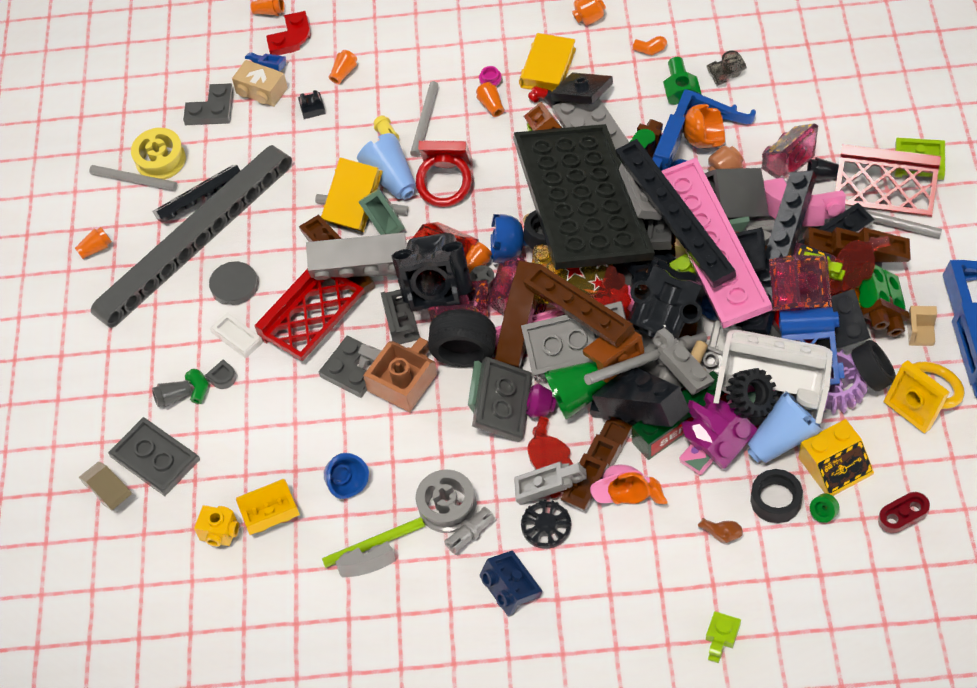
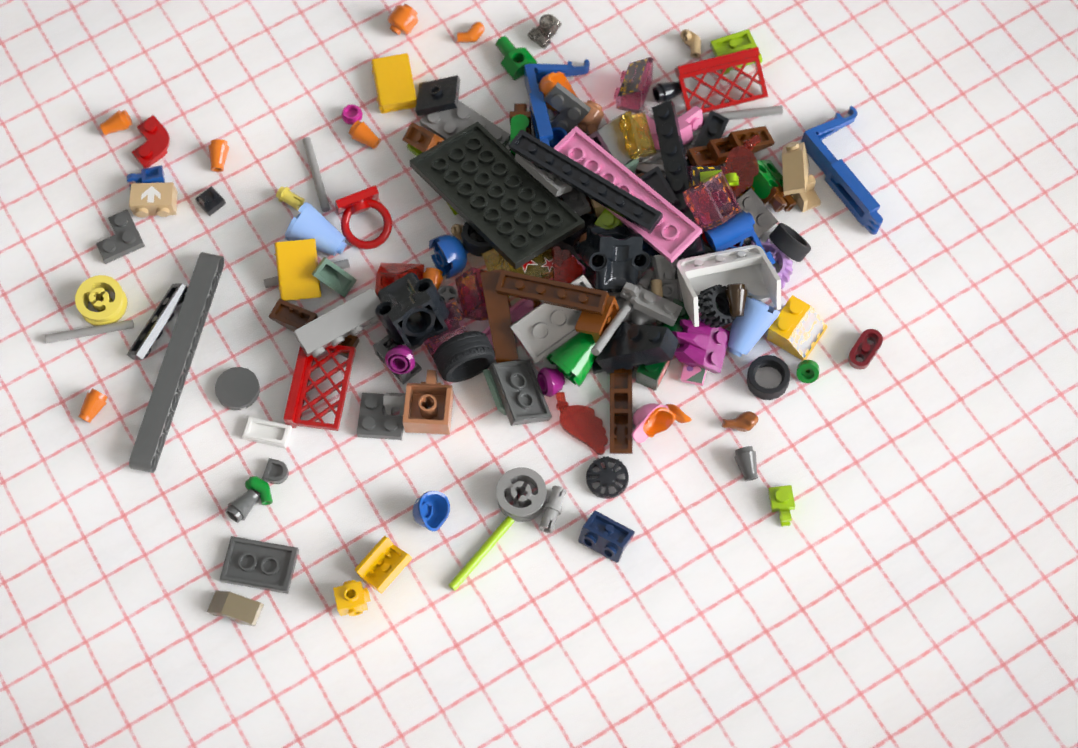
camera: 30 degrees left, 10 degrees up
light grey slope [335,541,396,578] -> none
light grey hinge [514,462,587,504] -> none
red arm [528,86,561,107] -> none
yellow tile [883,360,965,433] -> none
none -> magenta cone [385,345,415,374]
none -> dark grey plate [544,82,591,134]
none -> clear yellow bracket [619,111,656,159]
none -> tan arm [680,29,701,58]
none -> dark brown cone [725,284,747,317]
none -> dark grey cone [734,446,758,481]
none -> tan slope [782,142,810,196]

